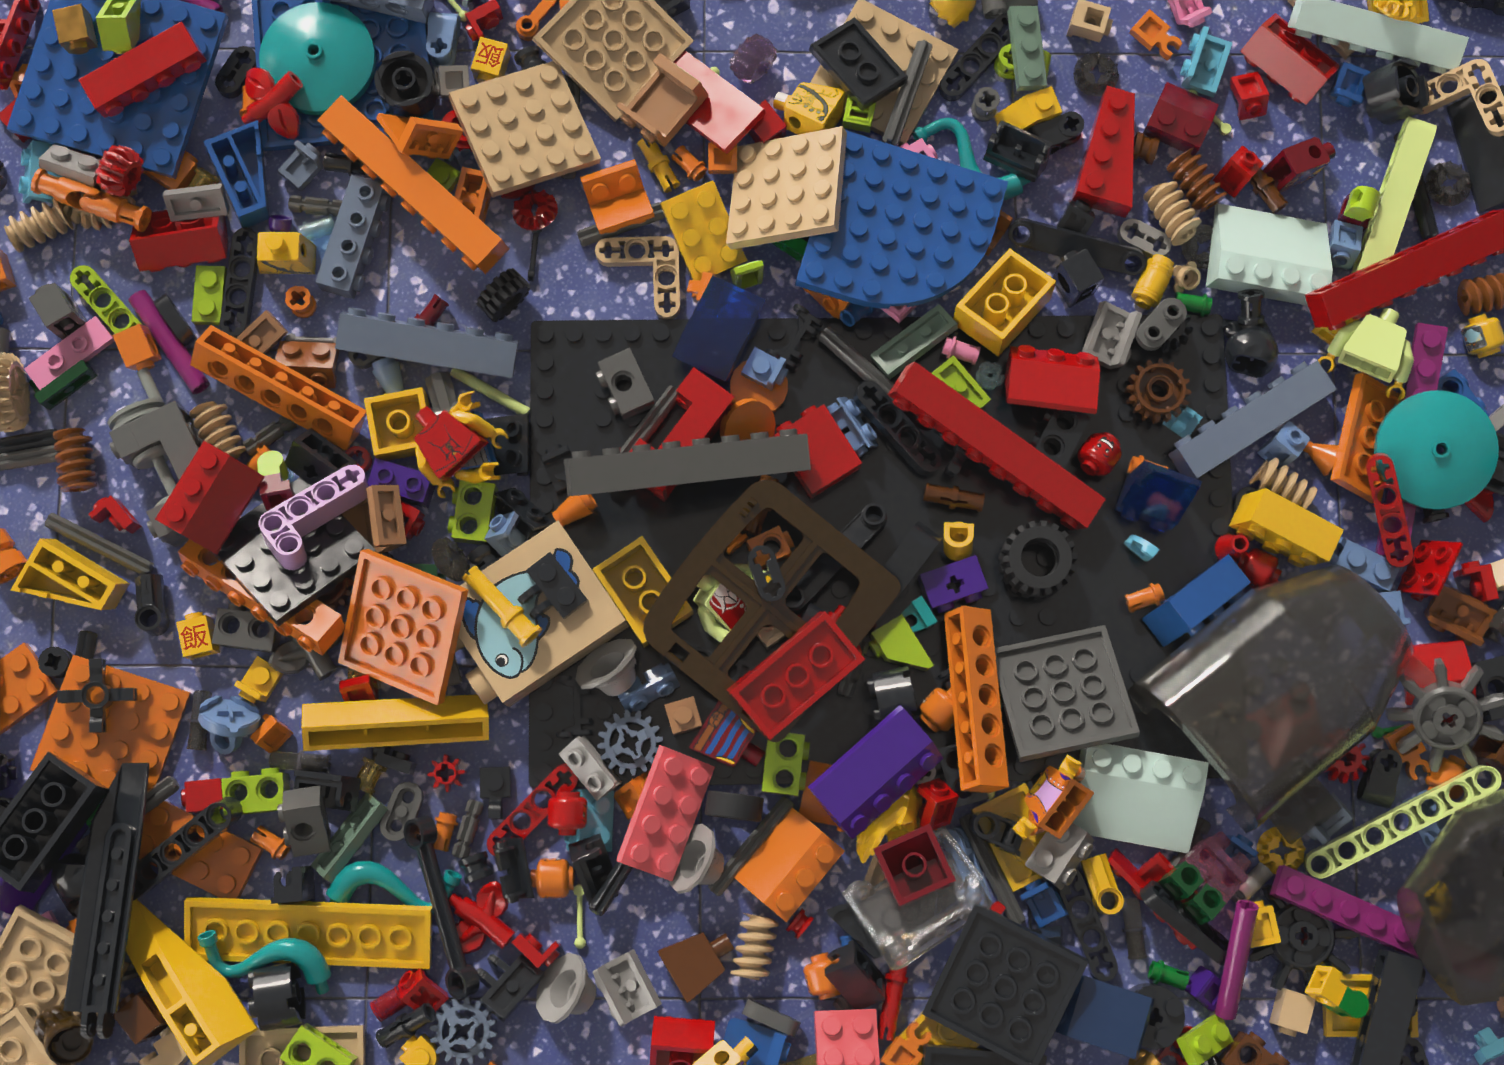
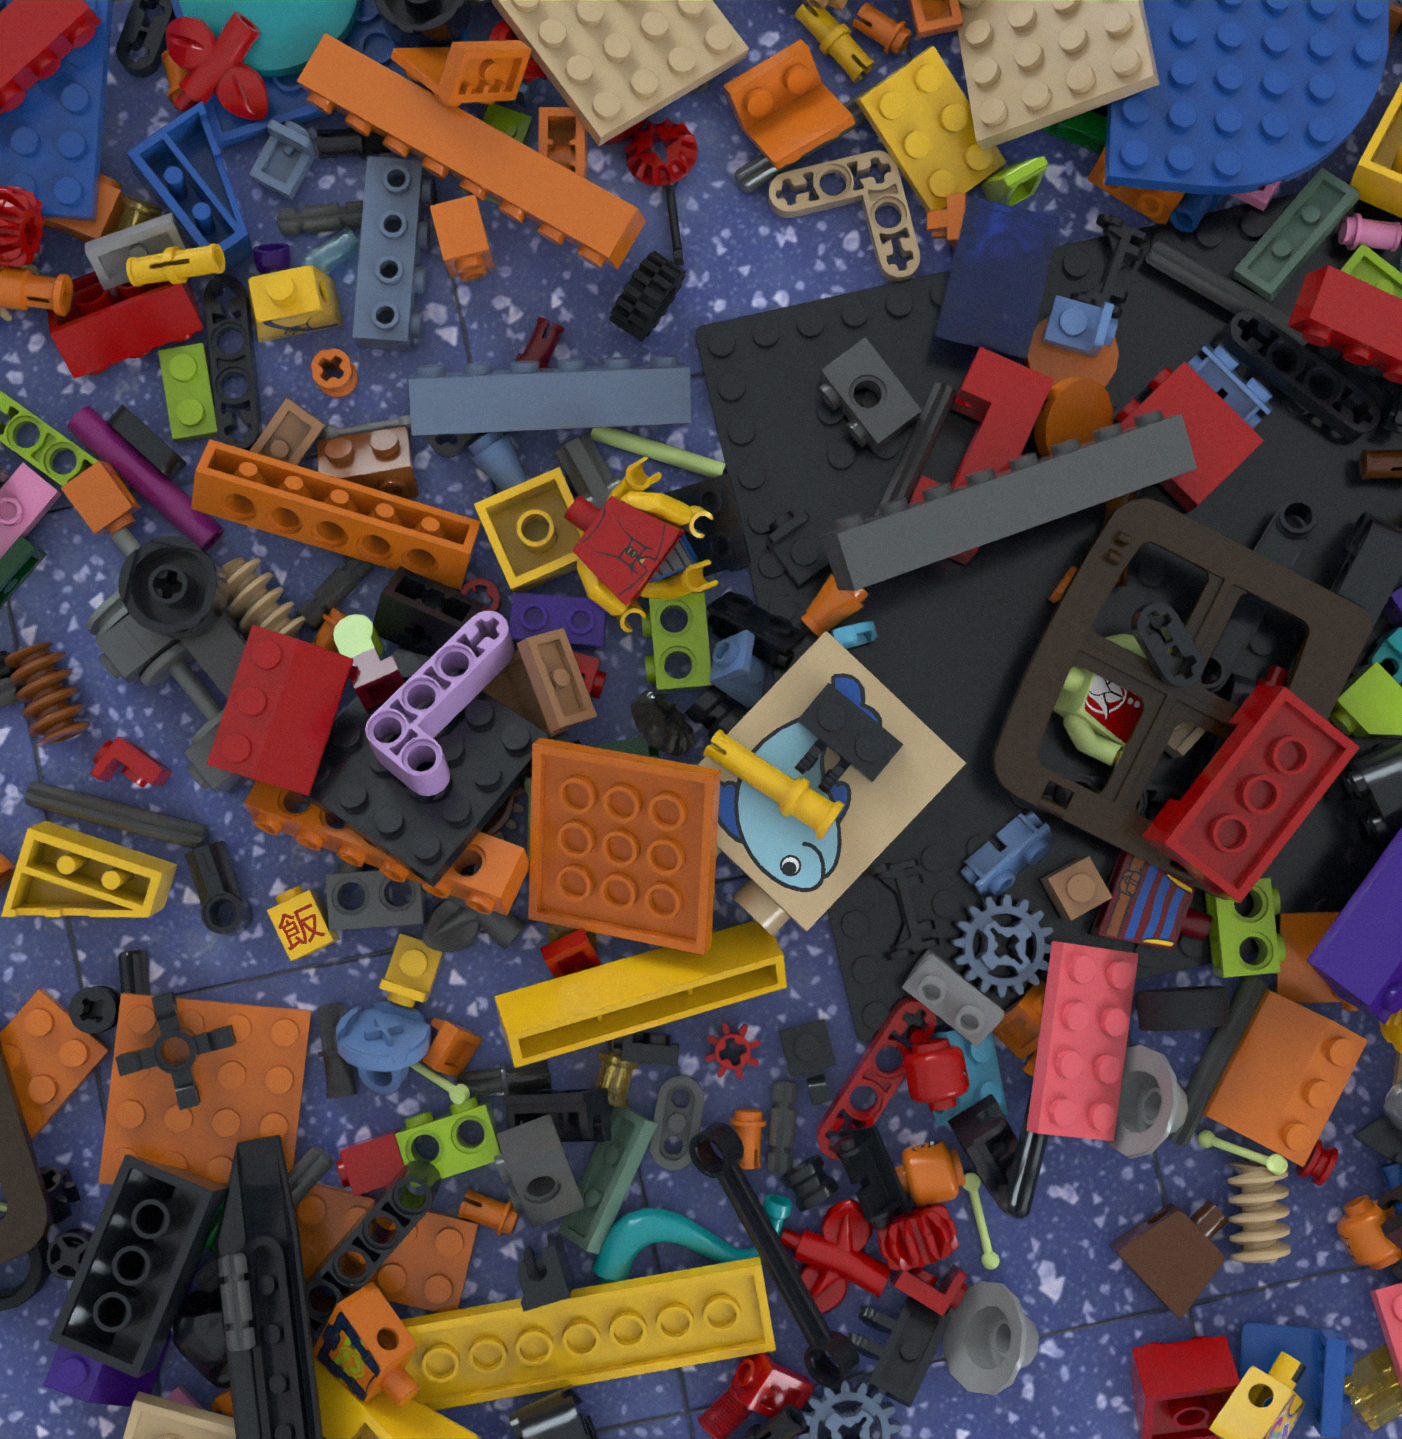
camera: 10 degrees left, 5 degrees up
teal animal [197,930,331,995] -> none
light grey hat [575,639,637,696] -> none
yellow brick [592,536,694,647] -> none
light grey bracket [593,949,662,1027] -> none
dark grey beam [742,999,801,1037] -> none
orange brick [746,526,794,570] -> none
none -> black brick [118,536,228,639]
none -> yellow pin [126,243,225,287]
none -> dark grey axle [217,1253,256,1352]
none -> orange torso [313,1281,420,1407]
none -> yellowish green hinge [410,1062,470,1104]
none -> orange brick [430,194,495,281]
none -> medium azure tile [830,621,878,649]
none -> red gear [876,1203,959,1271]
none -> yellowish green hinge [1197,1130,1288,1175]

